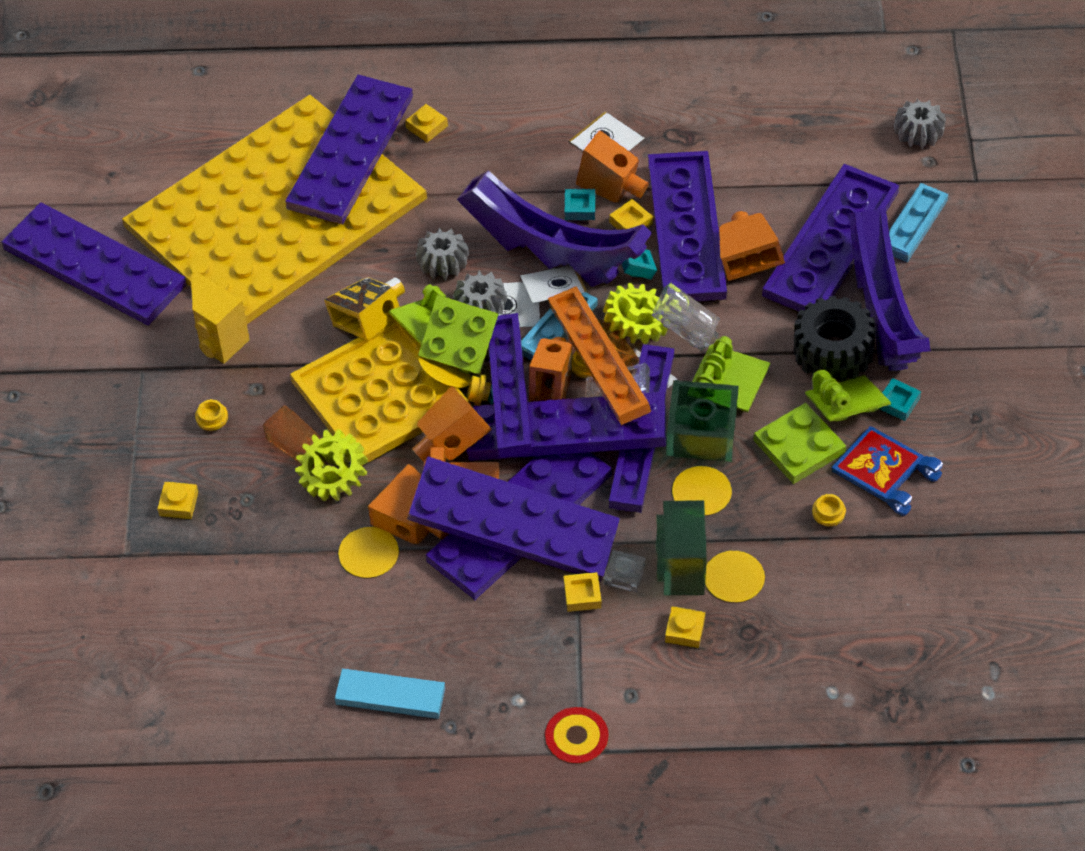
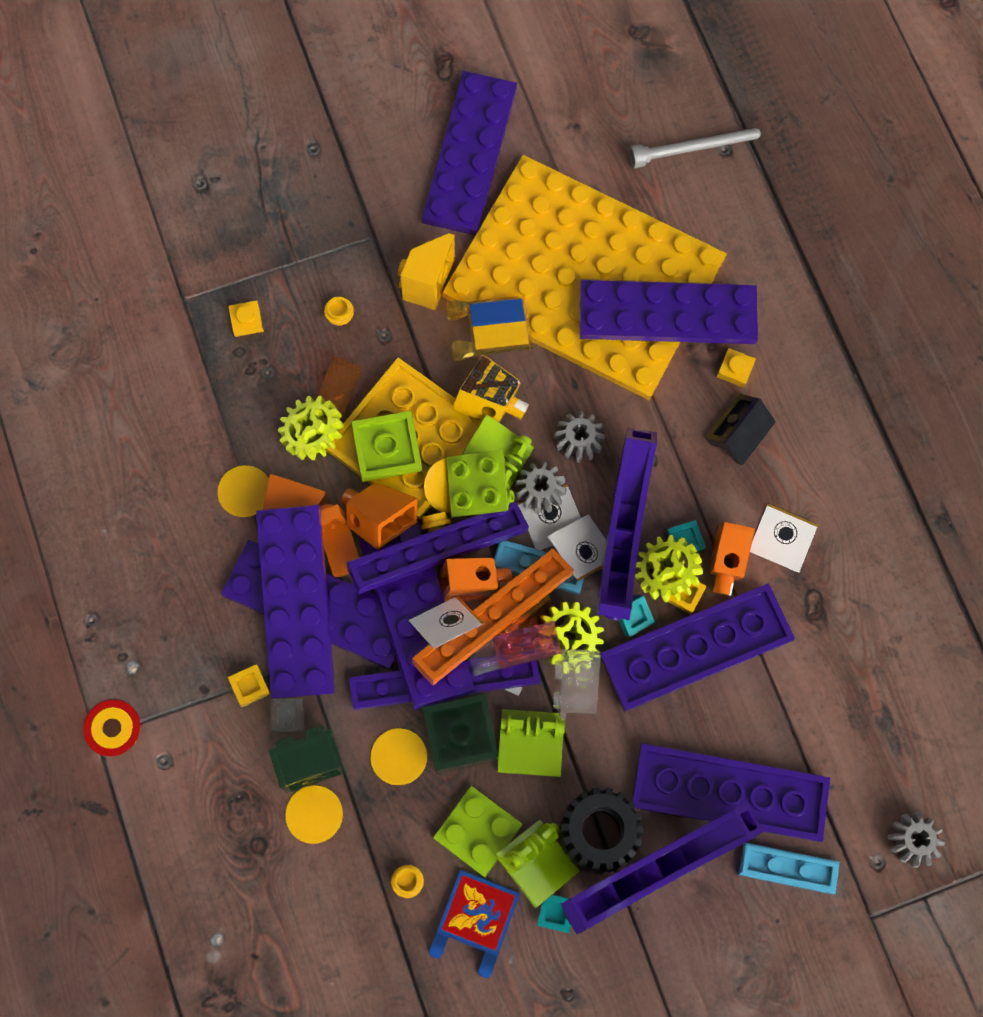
camera: 65 degrees right, 20 degrees up
medium azure tile [335,668,445,719] -> none
yellow plate [665,606,706,648] -> none
orange torso [719,211,785,281] -> none
none -> lime plate [351,411,422,482]
none -> white sticker [409,596,484,648]
none -> flag [446,296,533,361]
none -> clear pink plate [493,621,562,669]
none -> light grey piece [628,128,761,169]
none -> neon yellow gear [635,535,703,602]
none -> black panel [705,394,775,465]

